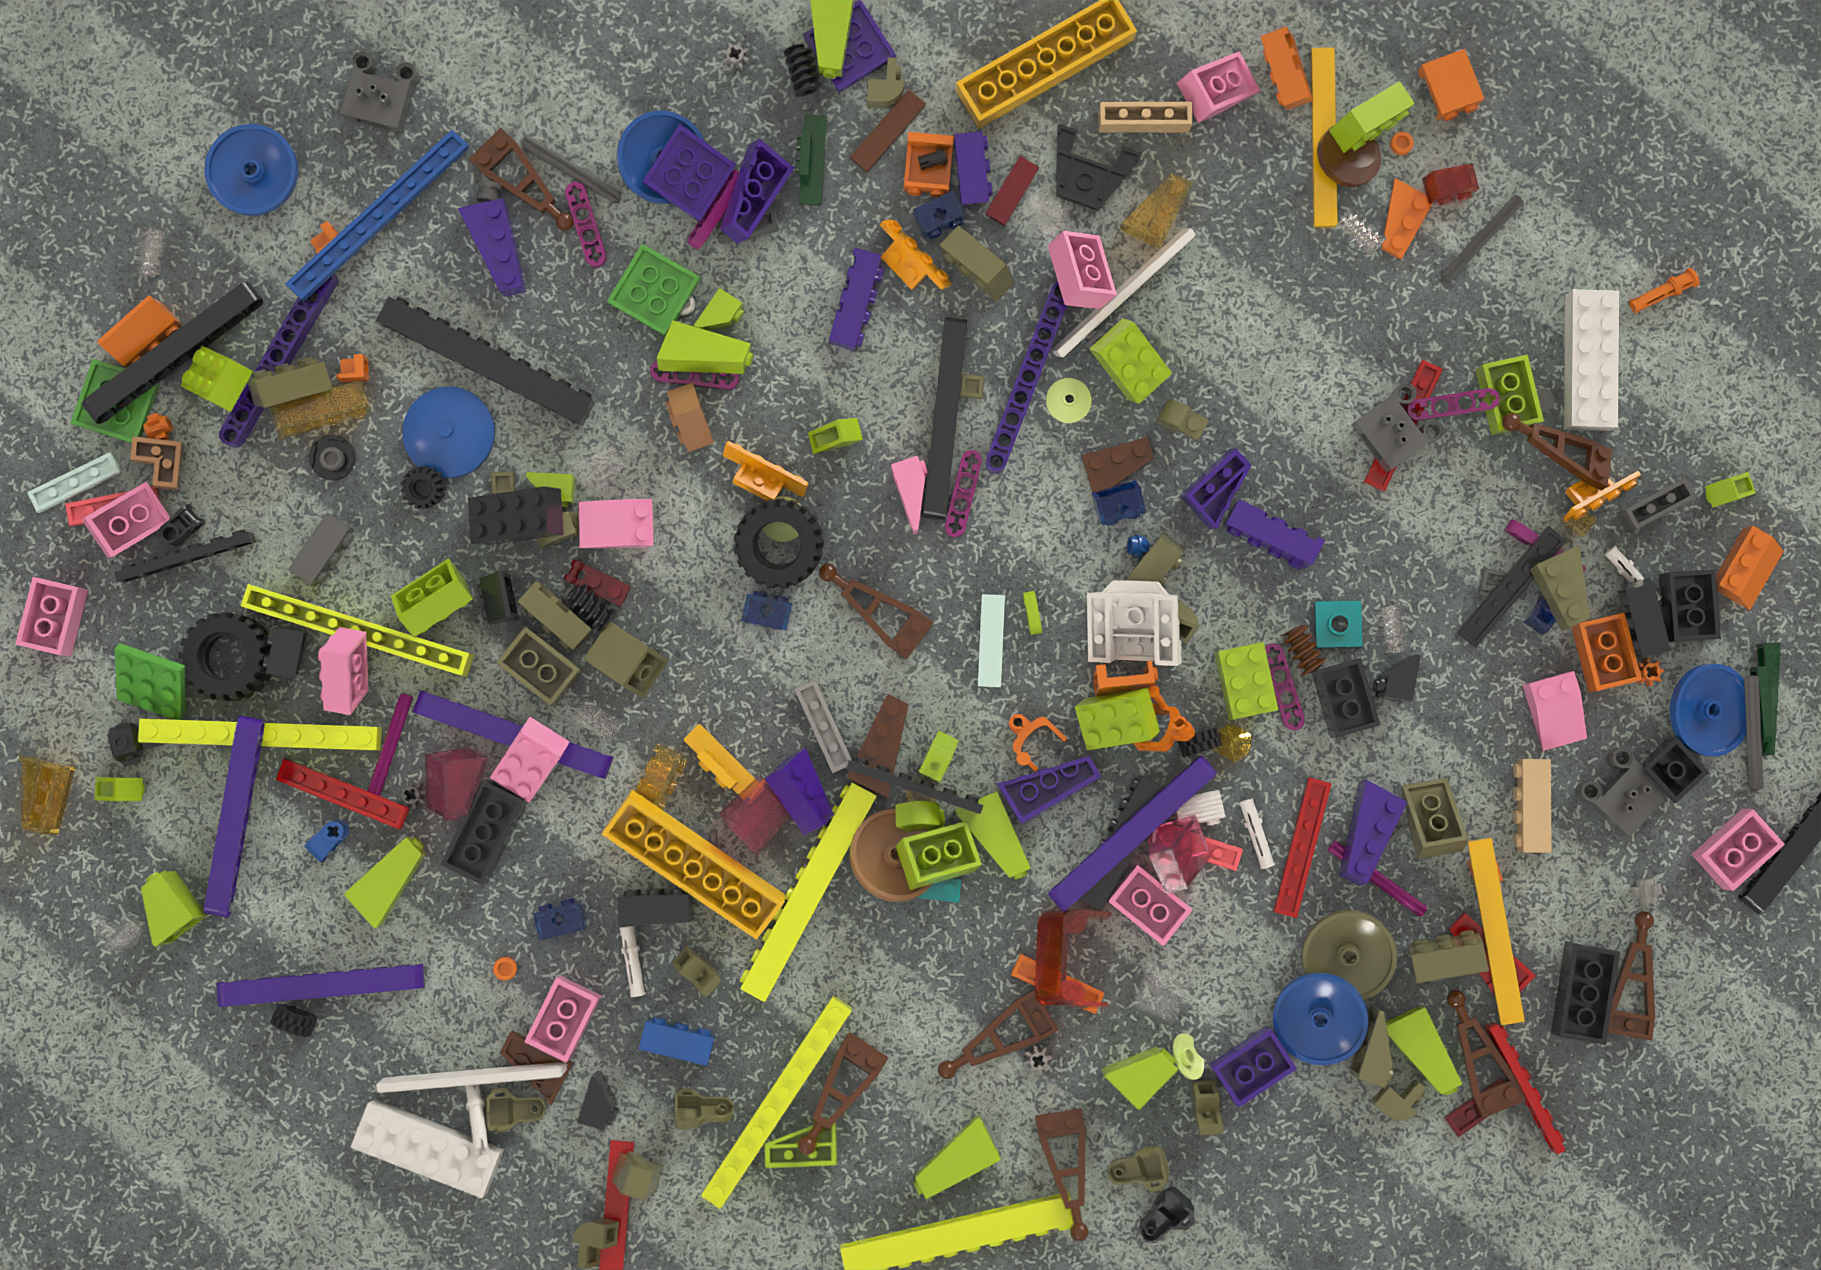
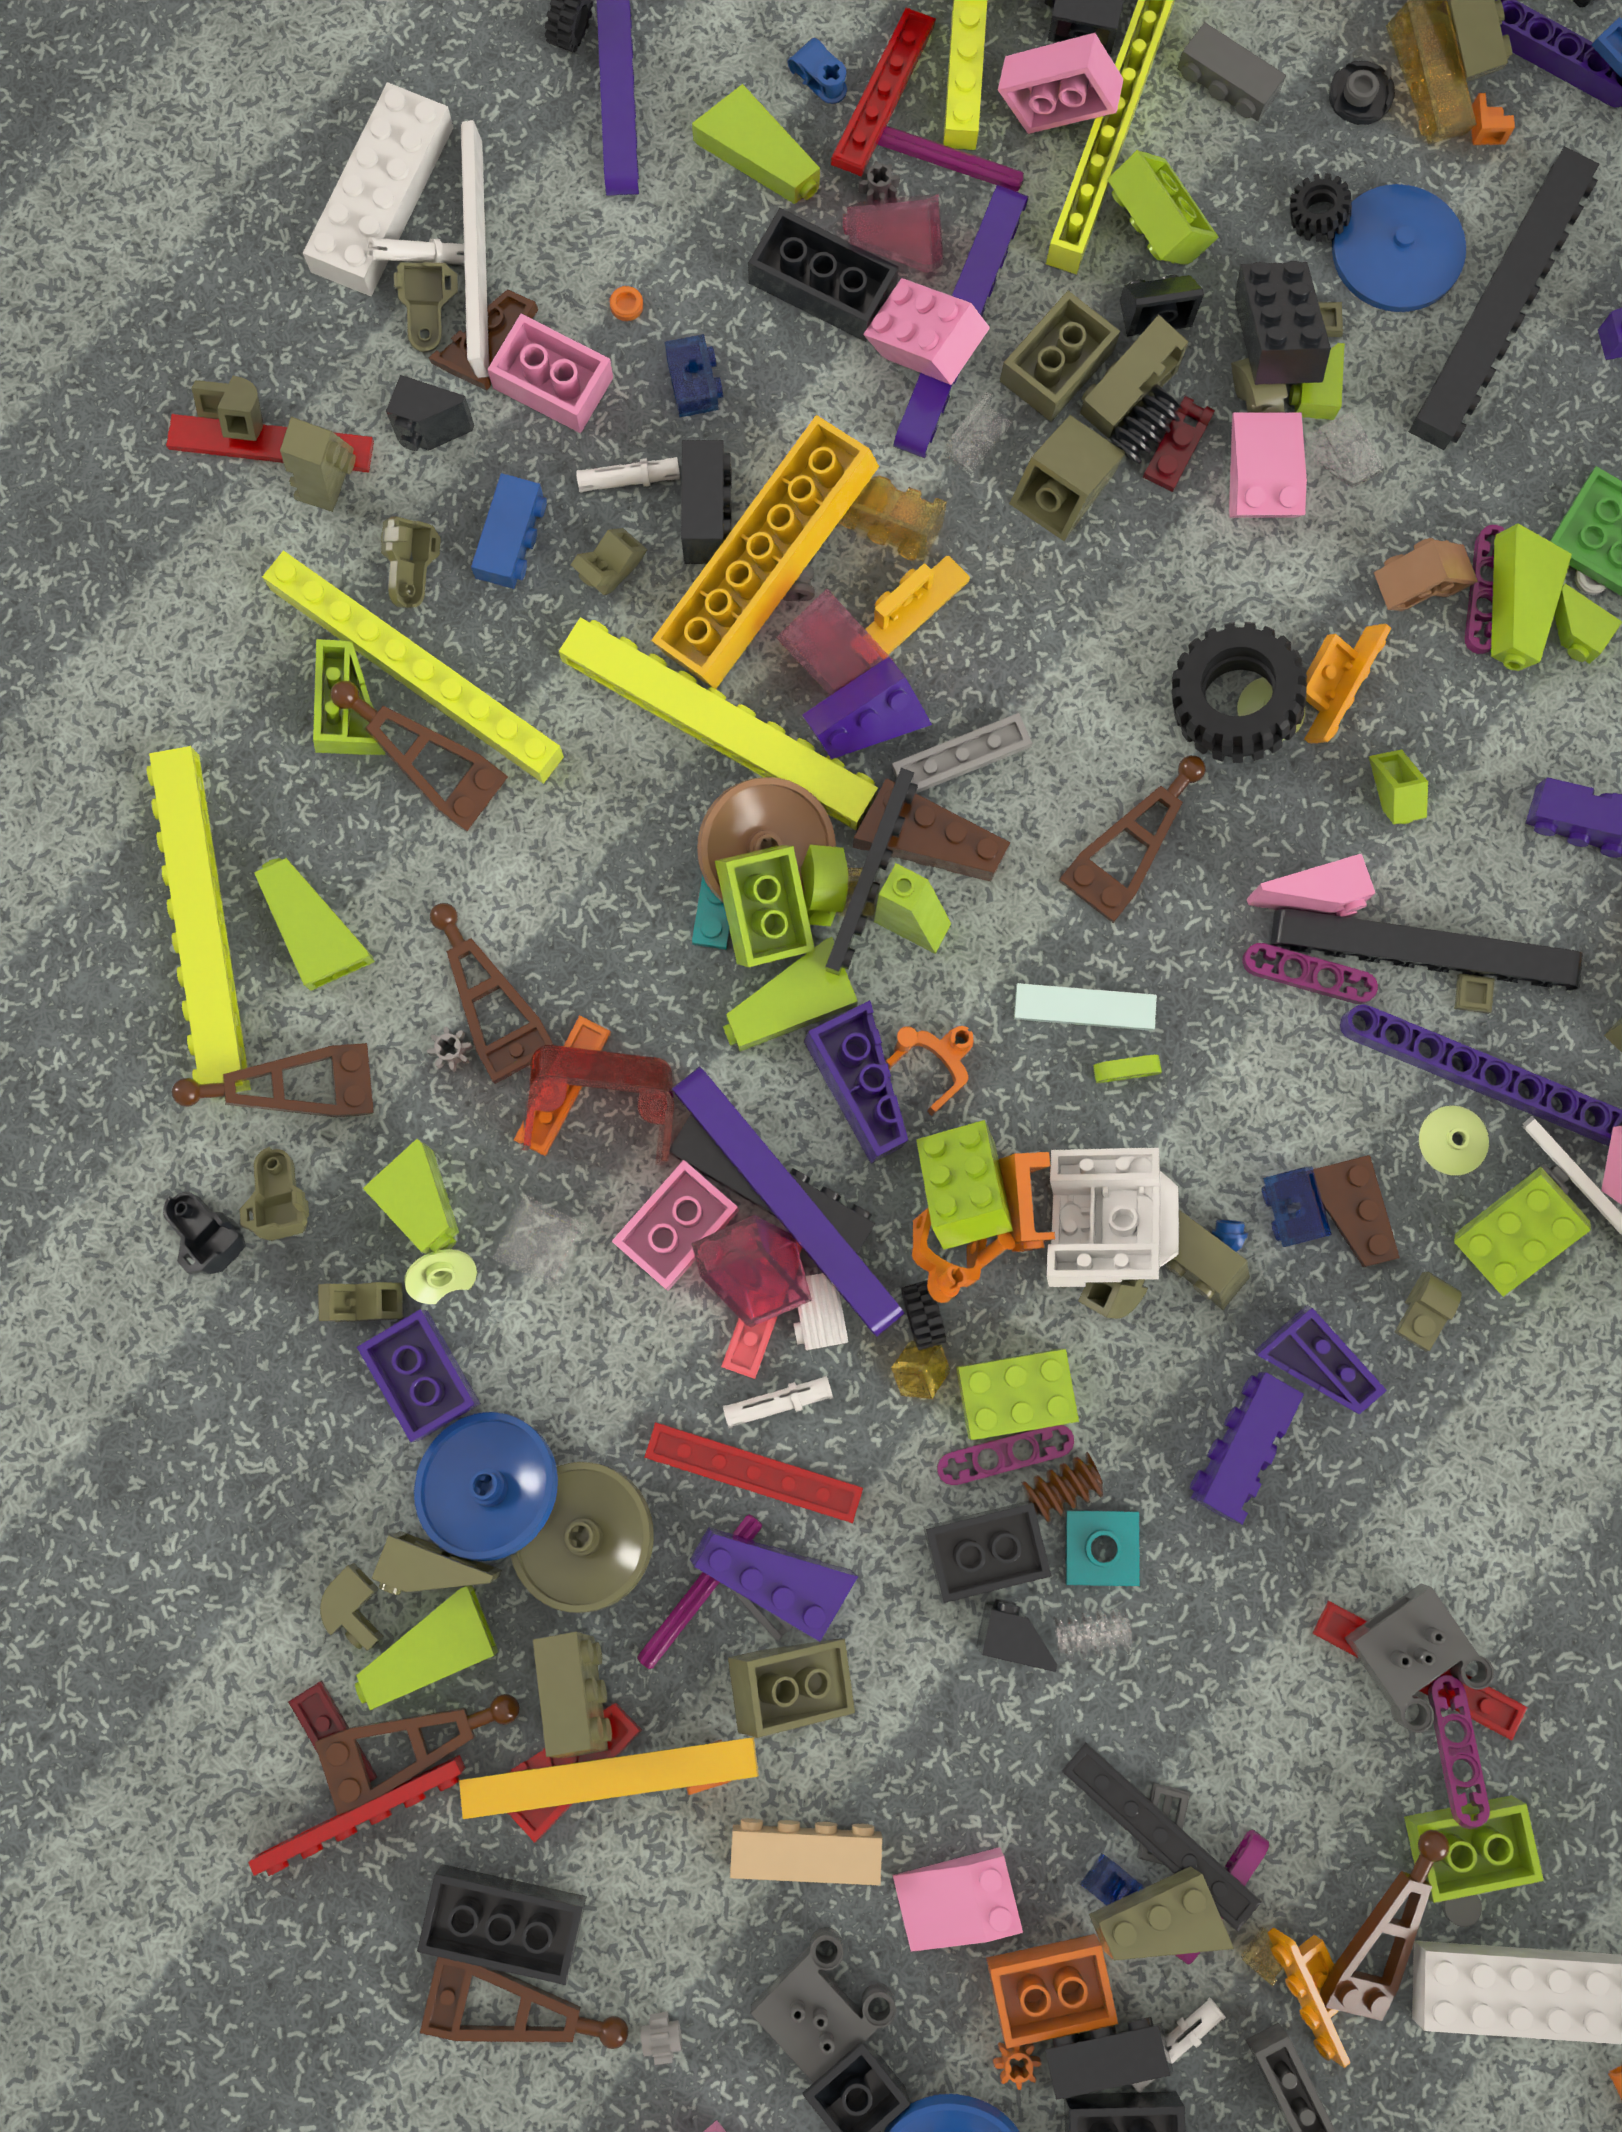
camera: 90 degrees right, 5 degrees down
clear blue brick [741,591,793,631] -> none

